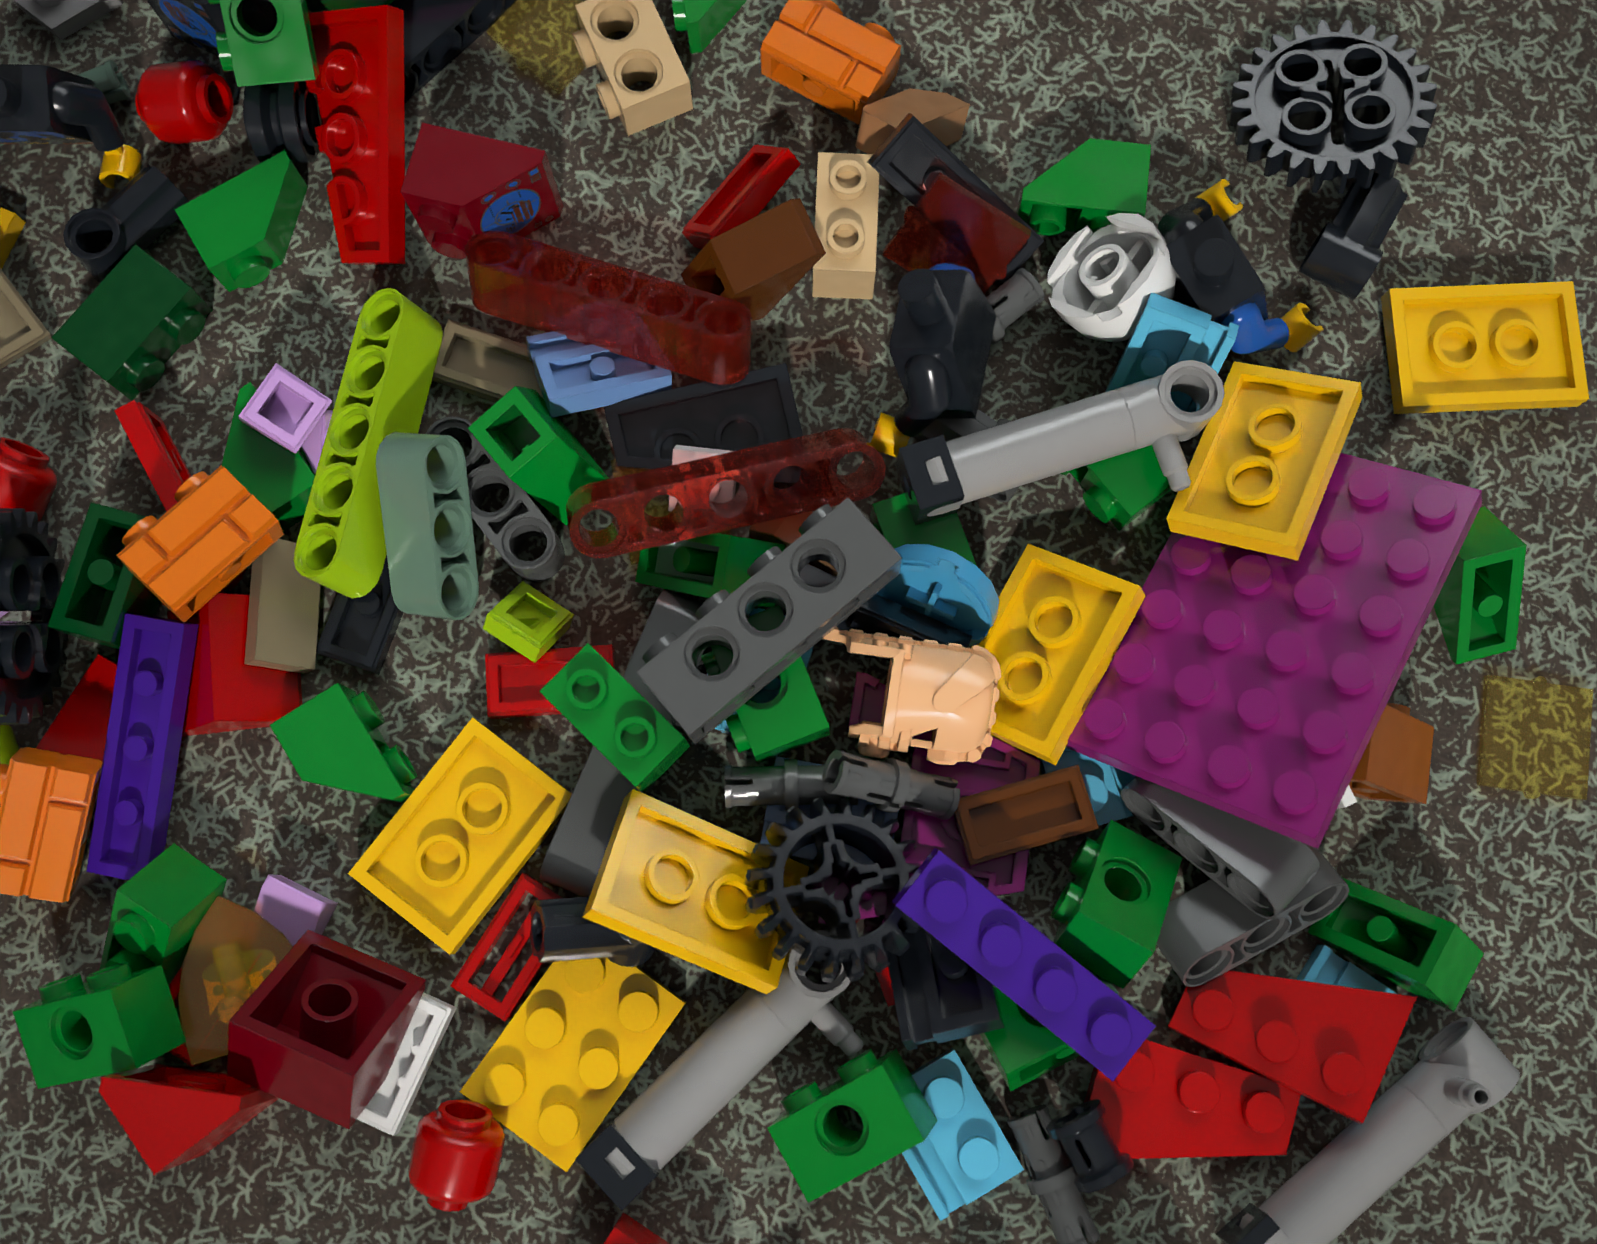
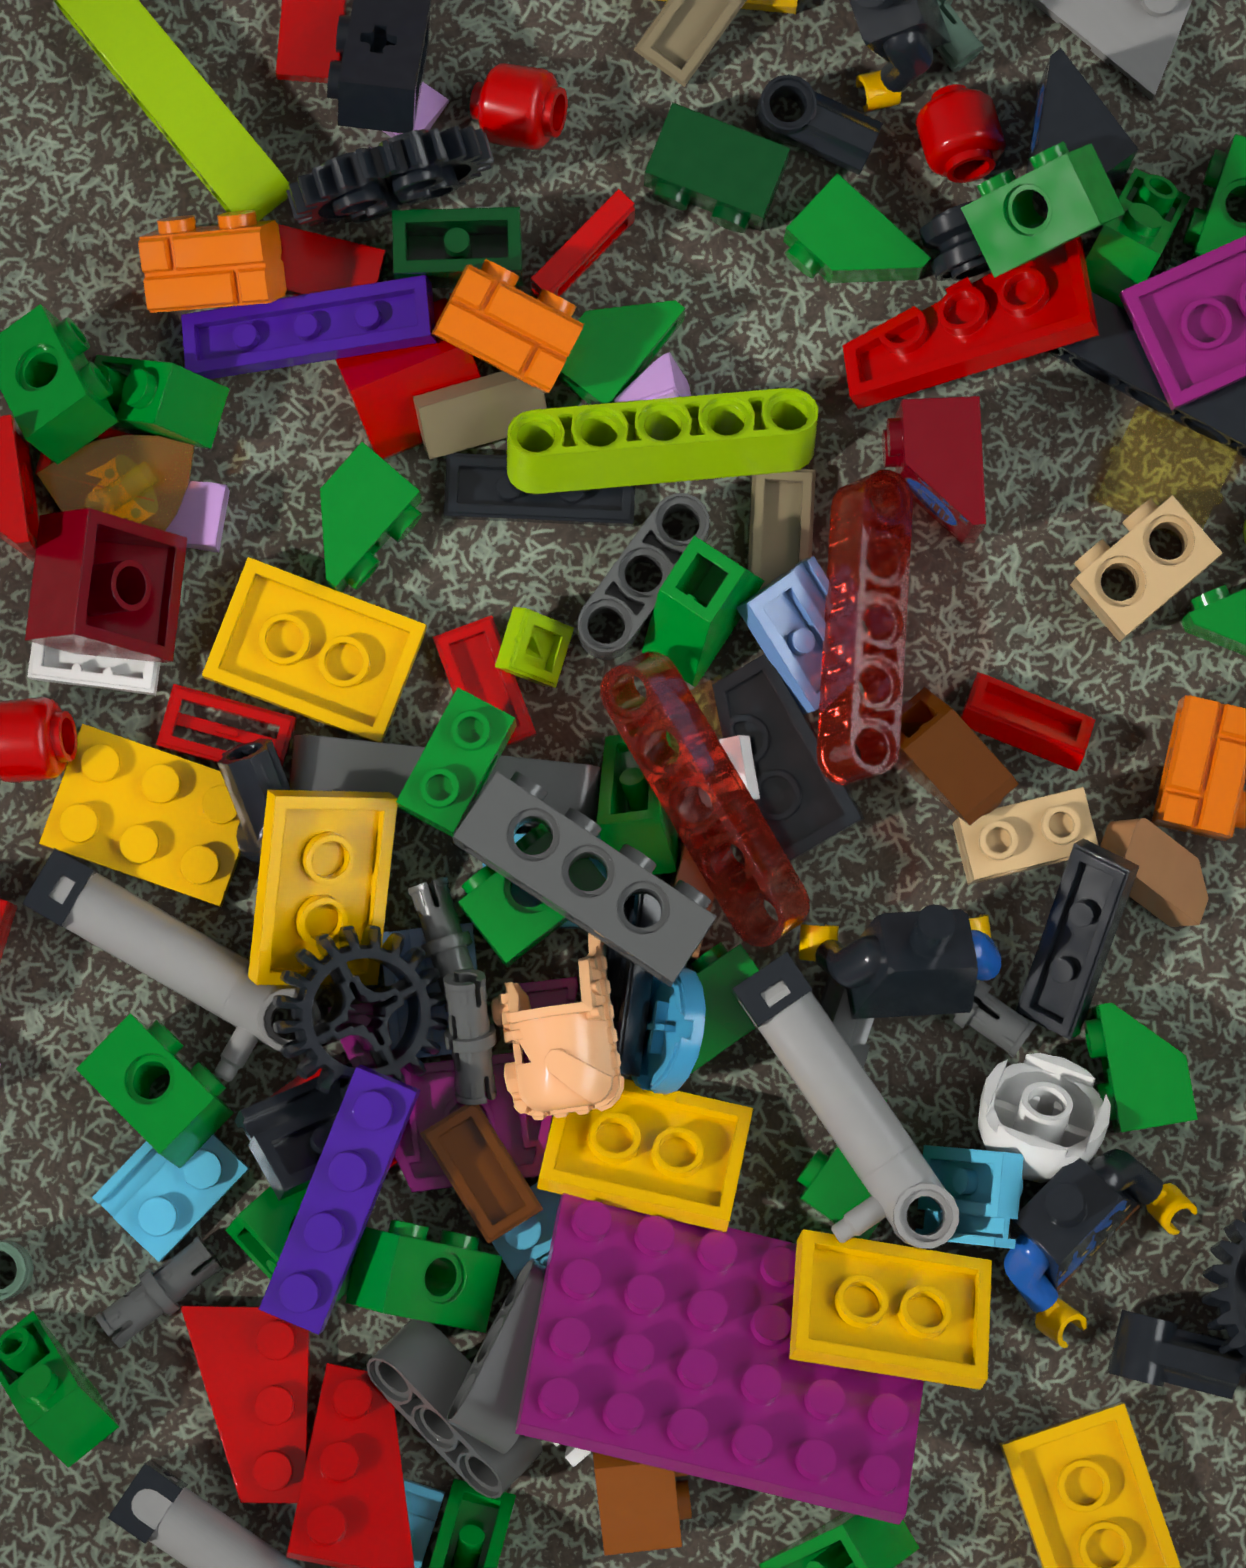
camera: 70 degrees right, 5 degrees up
lavender slope [238,363,332,454] -> none
sand green beam [376,432,479,620] -> none
clear red piece [883,173,1031,294] -> none
black bush [1046,1099,1134,1193] -> none

